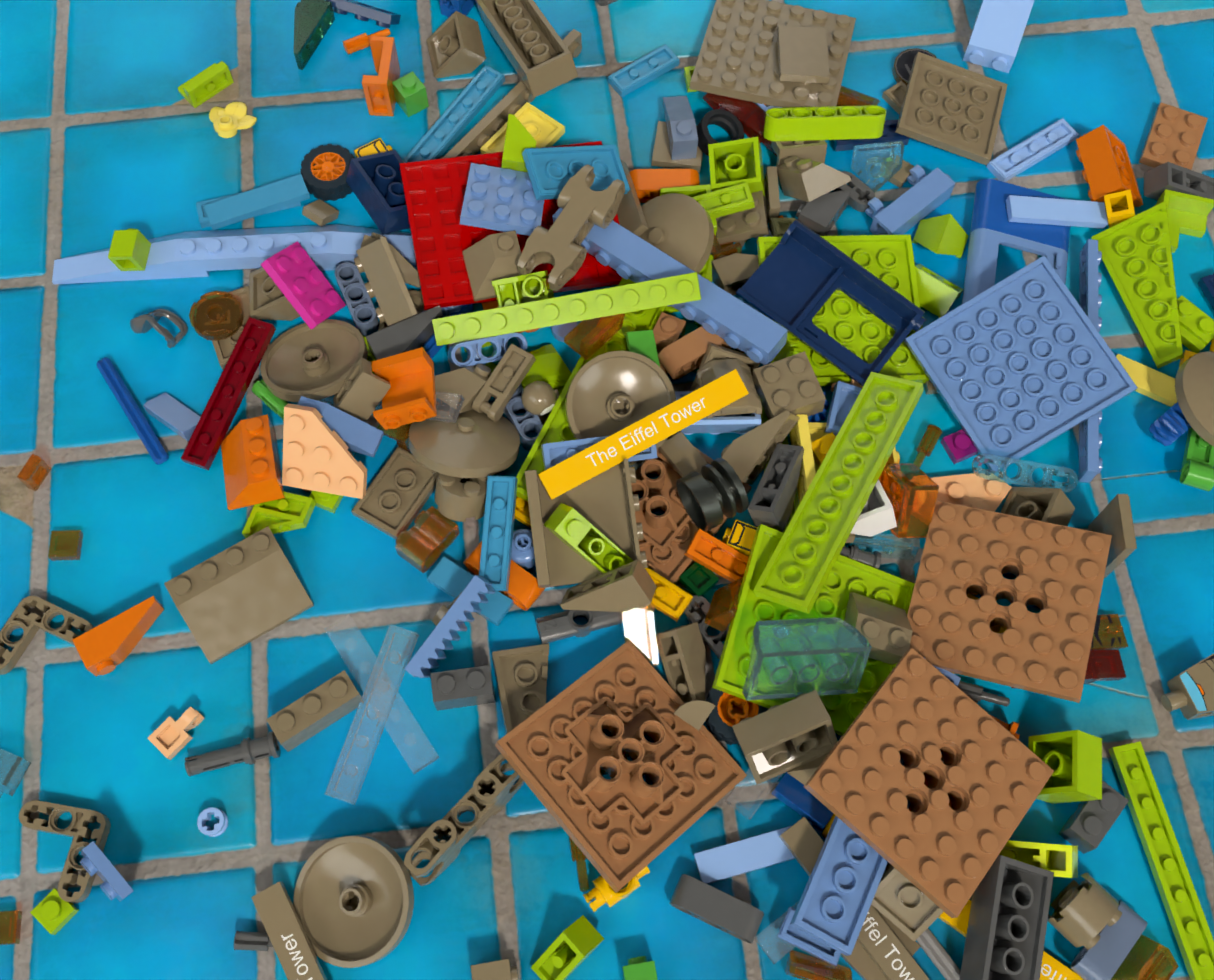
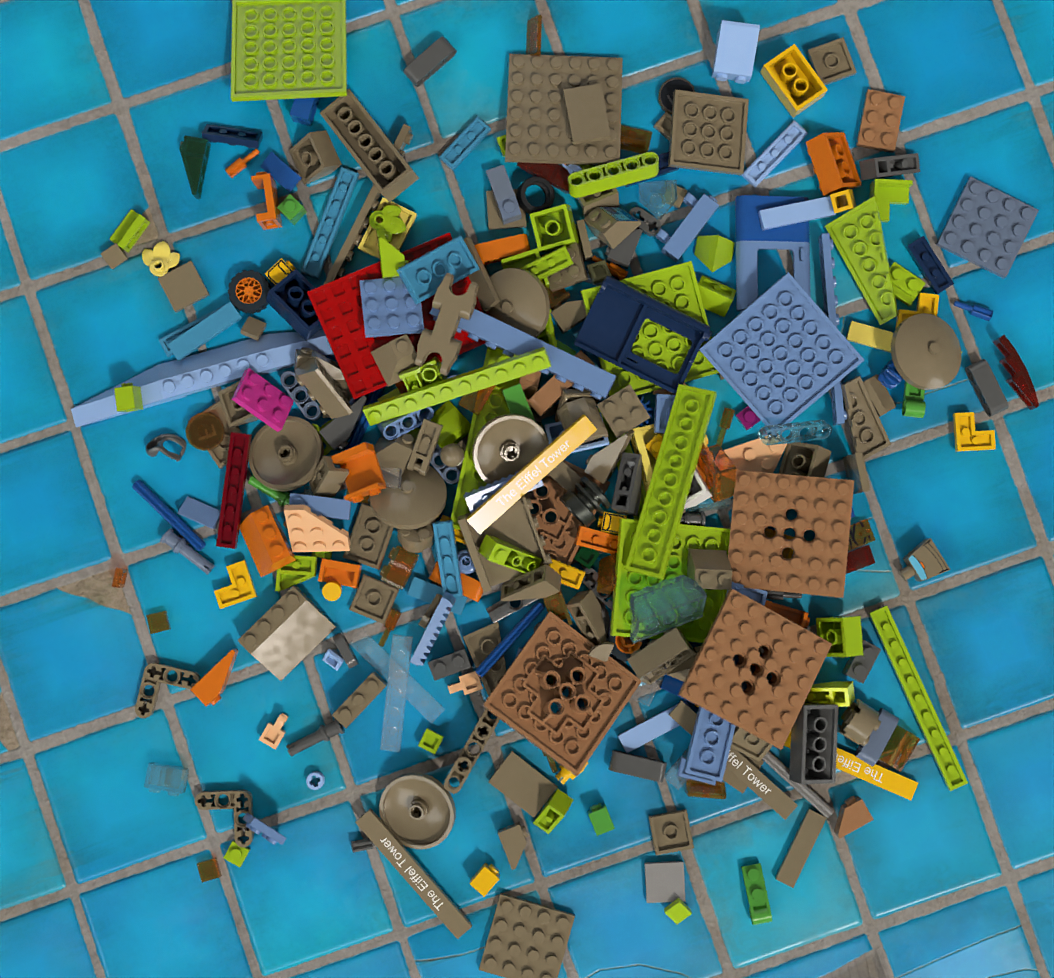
camera: 10 degrees left, 20 degrees up
none -> dark tan tile [101,243,128,270]
none -> dark tan tile [158,261,210,313]
none -> sand blue pin [160,528,215,575]
none -> yellow plate [214,560,258,609]
none -> blue slope [260,152,302,192]
none -> orange panel [318,558,362,588]
none -> yellow tile [322,581,342,601]
none -> light blue slope [322,649,344,671]
none -> dark grey beam [333,632,359,669]
none -> dark tan tile [349,574,400,624]
none -> lime plate [369,205,406,243]
none -> clear orange axle [379,608,402,647]
none -> lime plate [418,728,444,754]
none -> light nougat plate [448,671,483,695]
none -> blue axle [475,602,545,678]
none -> dark tan tile [488,751,558,818]
none -> yellow brick [760,44,828,118]
none -> dark tan plate [807,37,857,85]
none -> dark tan wing [841,376,891,460]
none -> dark tan panel [863,374,896,417]

